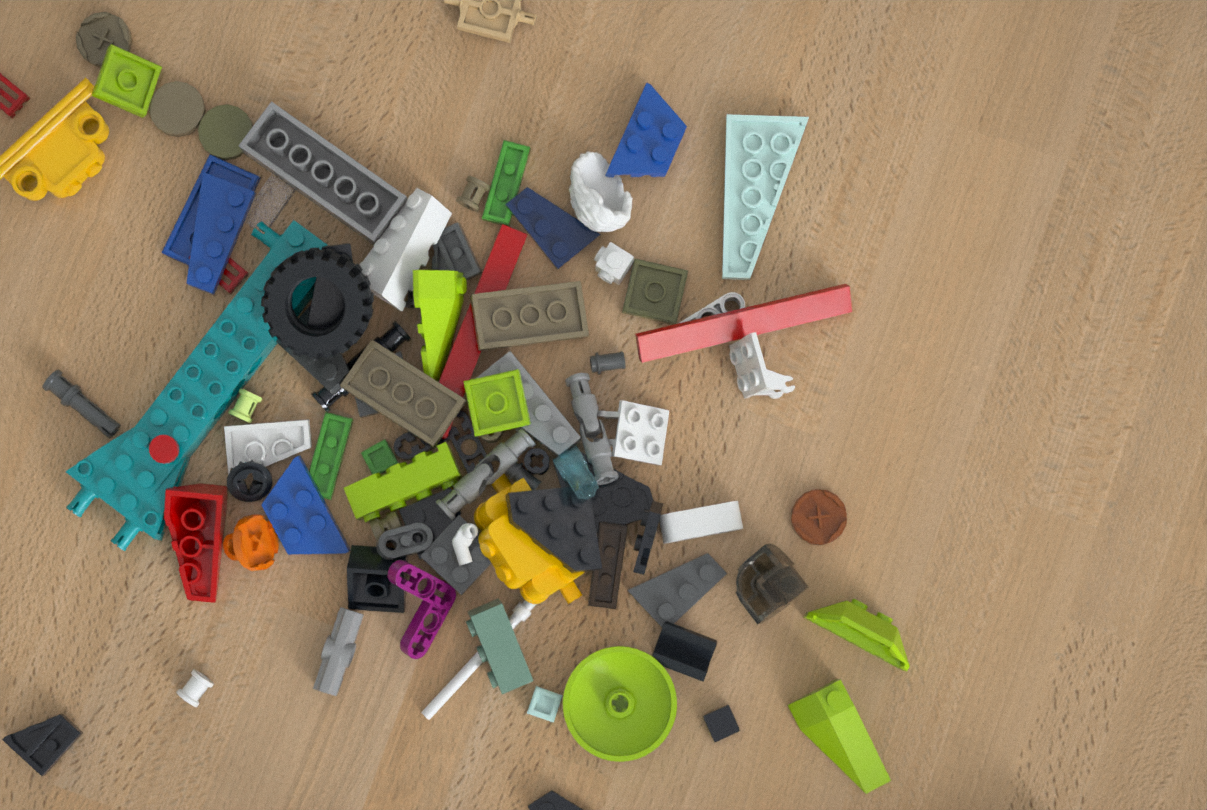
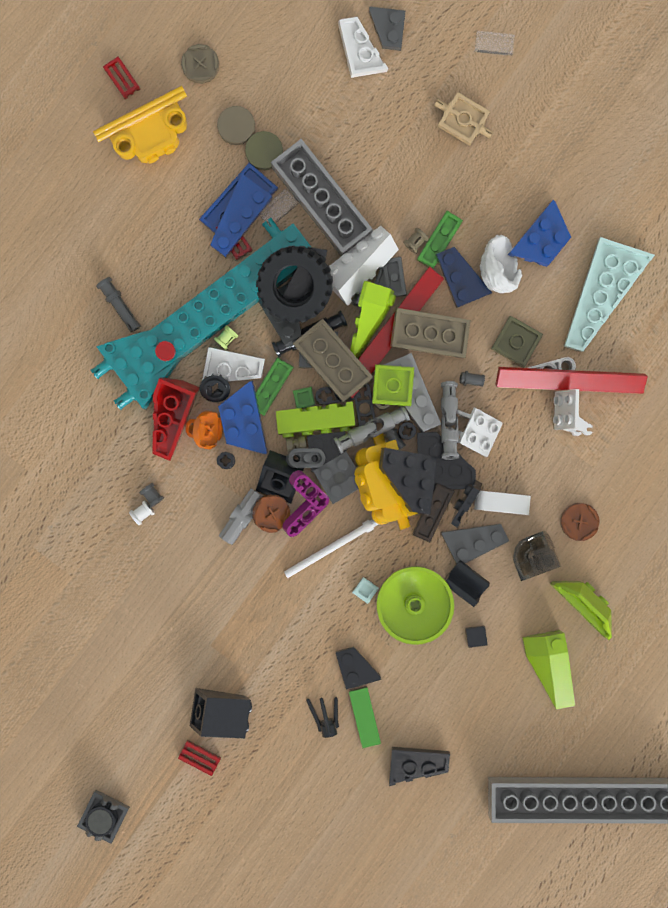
camera: 10 degrees right, 5 degrees up
black wing [2,714,83,776] -> none
lime tile [91,44,162,118] -> none
white arm [452,523,478,566] -> none
sand green brick [466,598,534,694] -> none
clear light blue piece [552,446,599,500] -> none
white brick [594,242,634,285] -> none
none -> dark grey bush [139,483,164,508]
none -> black bush [217,452,236,469]
none -> dark orange tile [253,494,290,533]

